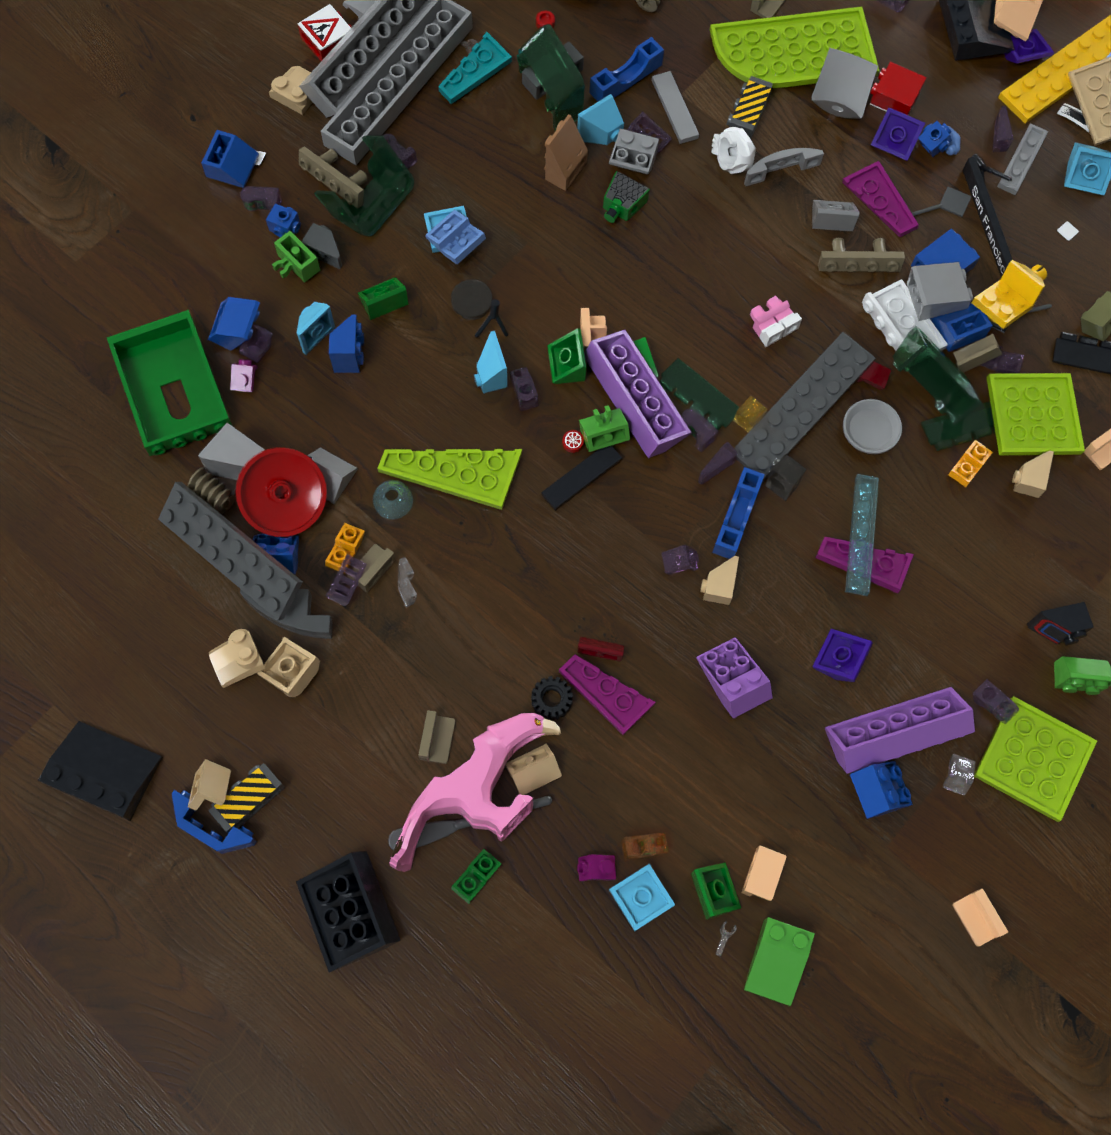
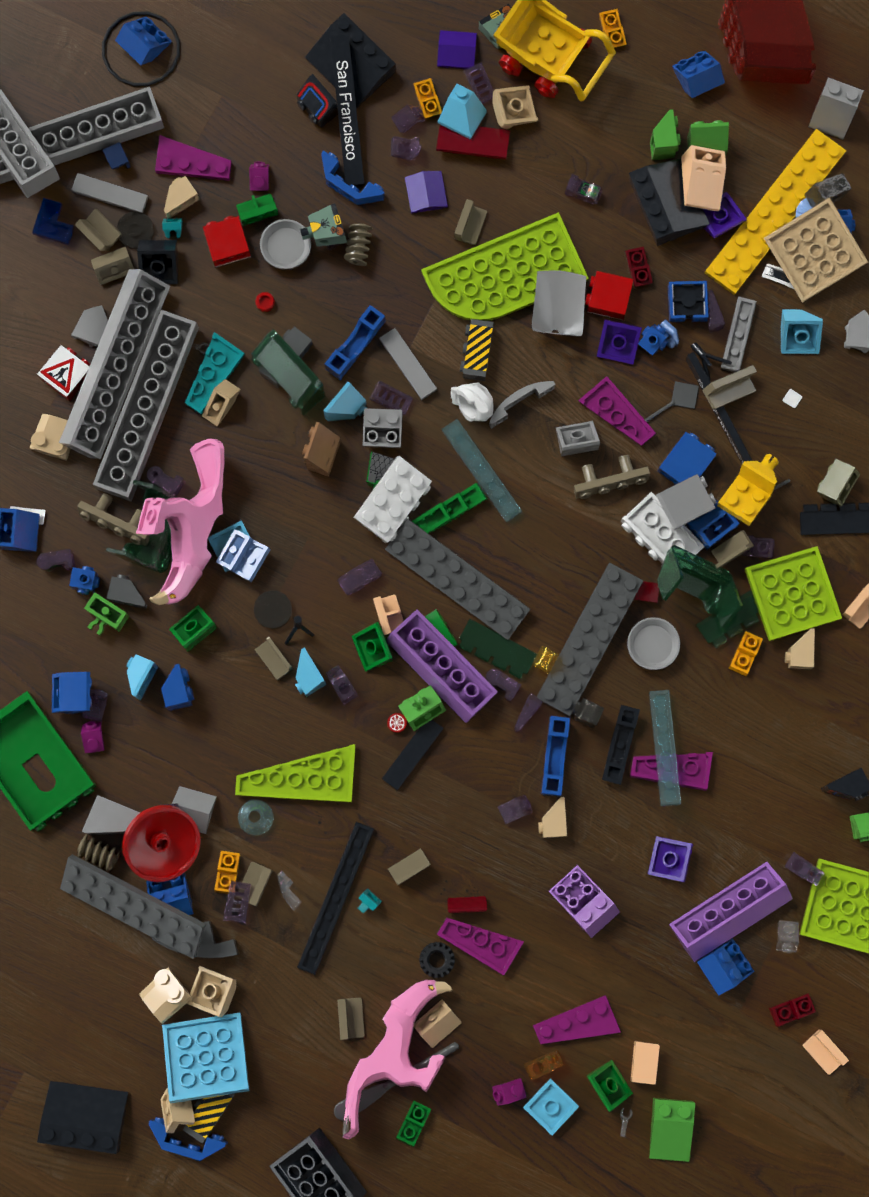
camera: 10 degrees left, 10 degrees up
hips [750,296,802,347] -> none
none -> bright pink animal [136,439,224,605]
none -> medium azure plate [162,1013,249,1104]
none -> tan slope [202,379,240,426]
none -> dark tan panel [254,637,293,681]
none -> black tile [297,822,374,975]
none -> clear purple slope [337,559,382,596]
none -> white bracket [353,456,432,543]
none -> teal tile [357,888,382,913]
none -> dark grey plate [385,519,531,640]
none -> dark tan panel [388,848,431,885]
none -> green slope [412,483,487,534]
none -> clear light blue plate [442,419,522,523]
none -> magenta wing [533,995,621,1044]
none -> black slope [602,705,640,785]
none -> dark red slope [625,246,653,287]
none -> piece [668,281,708,322]
none -> dark tan panel [702,365,757,410]
none -> dark red slope [769,993,816,1027]

